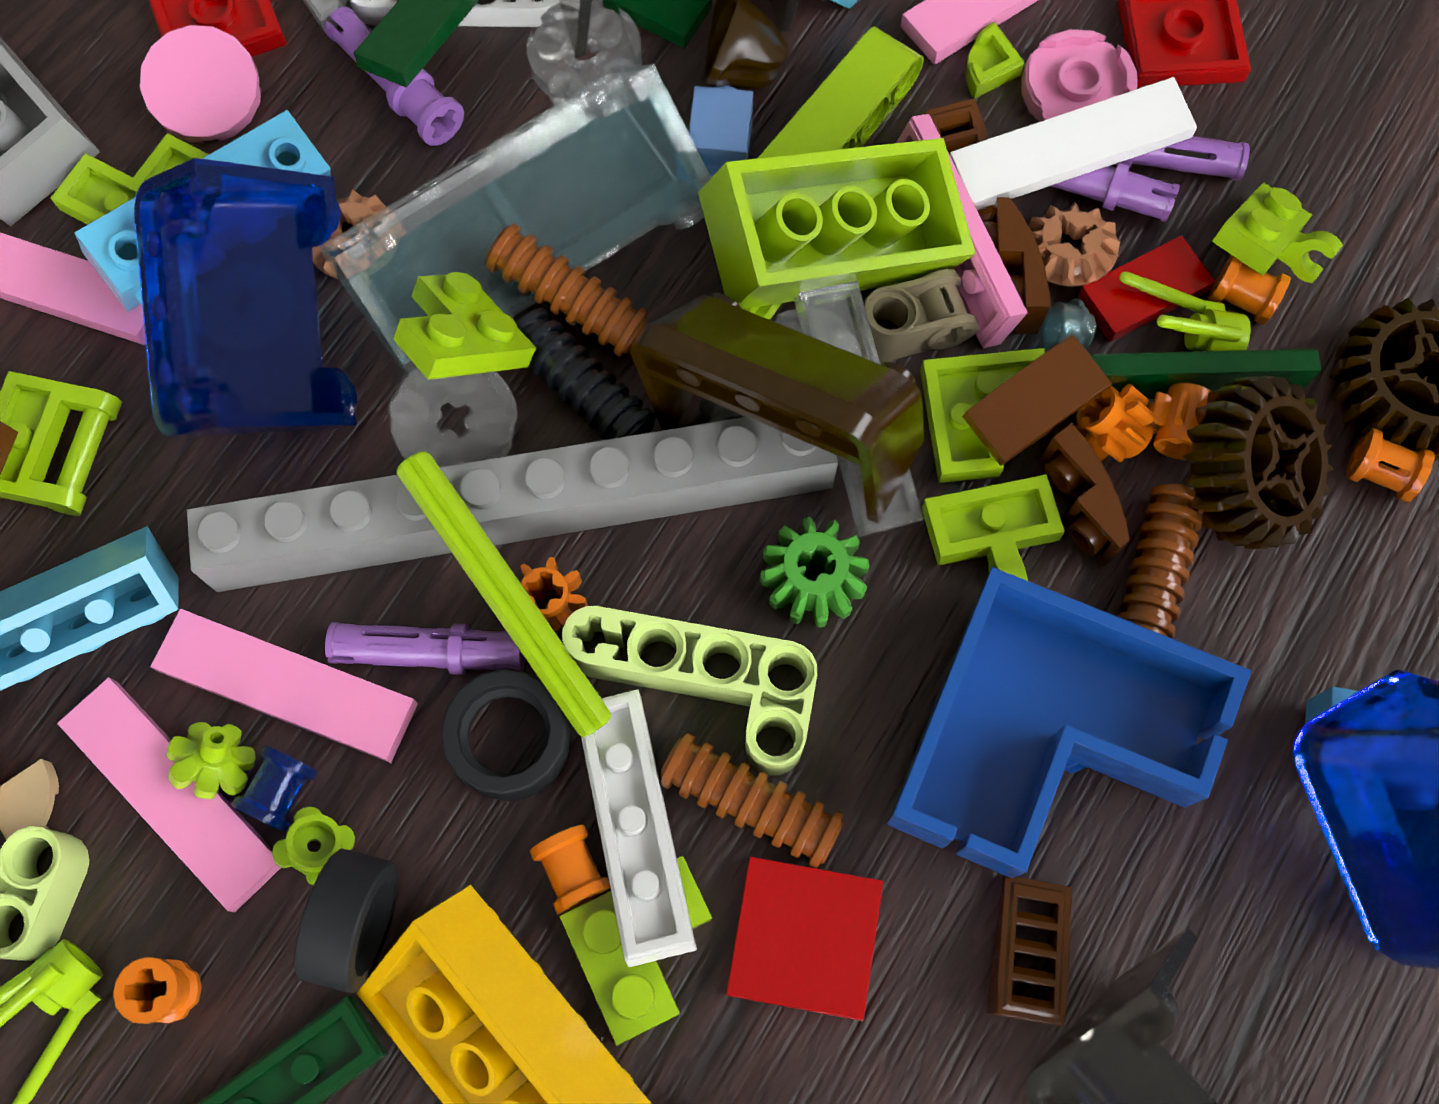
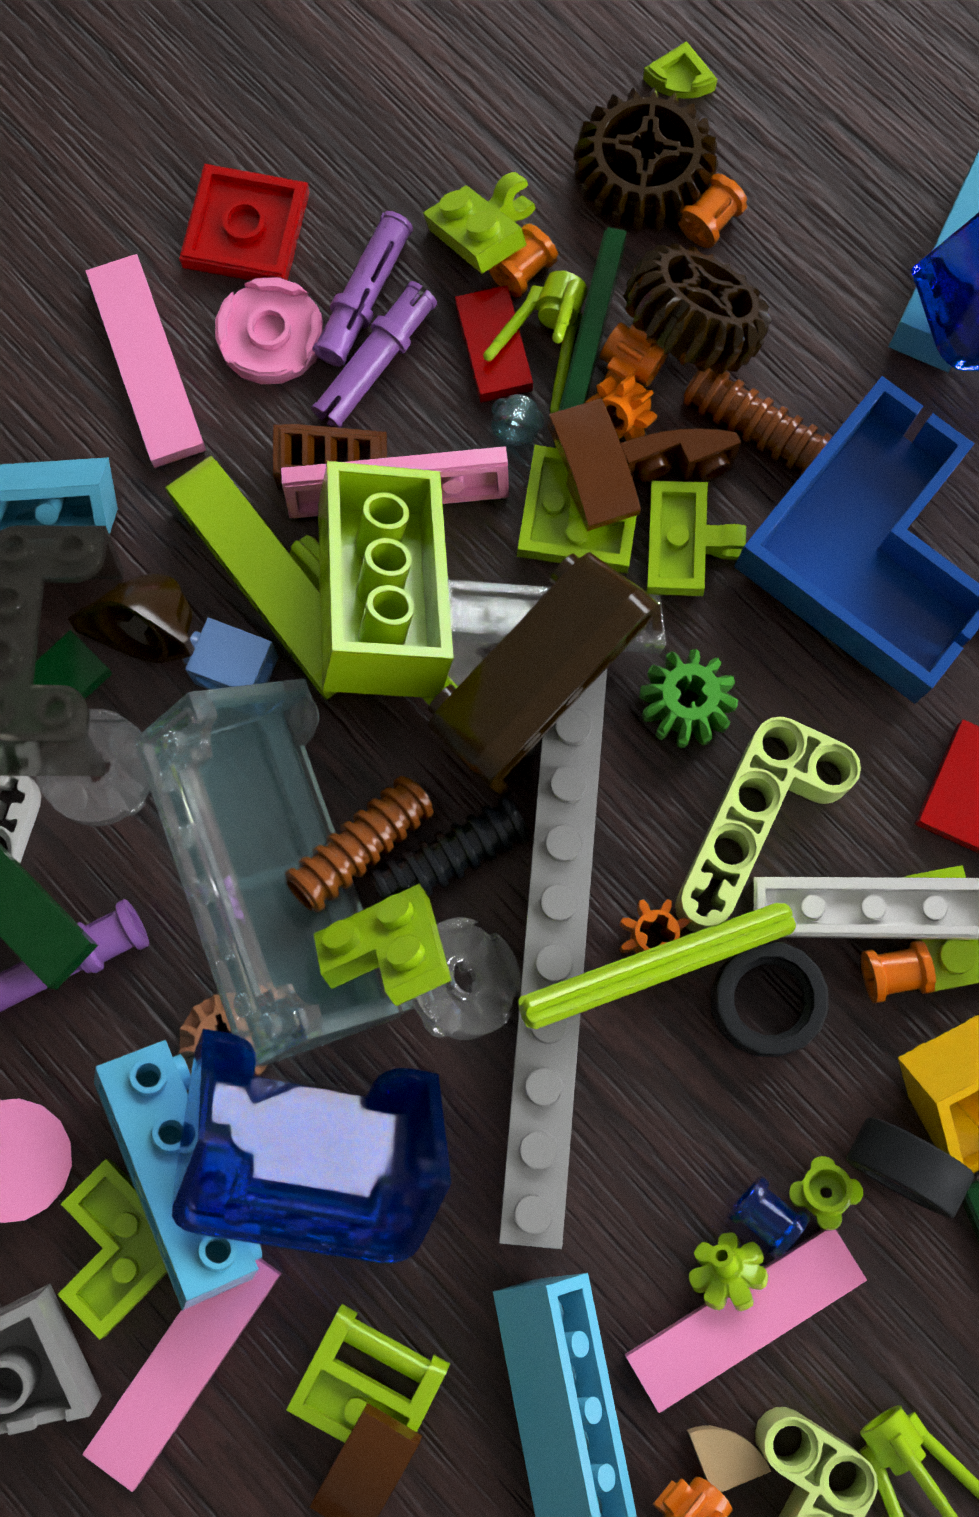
camera: 75 degrees left, 5 degrees up
orange bush [113,957,202,1024] -> none
bright pink tile [150,609,418,763] -> none
medium lavender pin [325,622,526,675] -> none
dark orange piece [660,733,844,868] -> none
dark tan piece [856,269,979,362] -> none
white tile [950,77,1197,210] -> none
lime tile [965,22,1025,99] -> none
reddish brown slope [983,197,1051,334] -> none
nougat gear [1029,202,1120,286] -> none

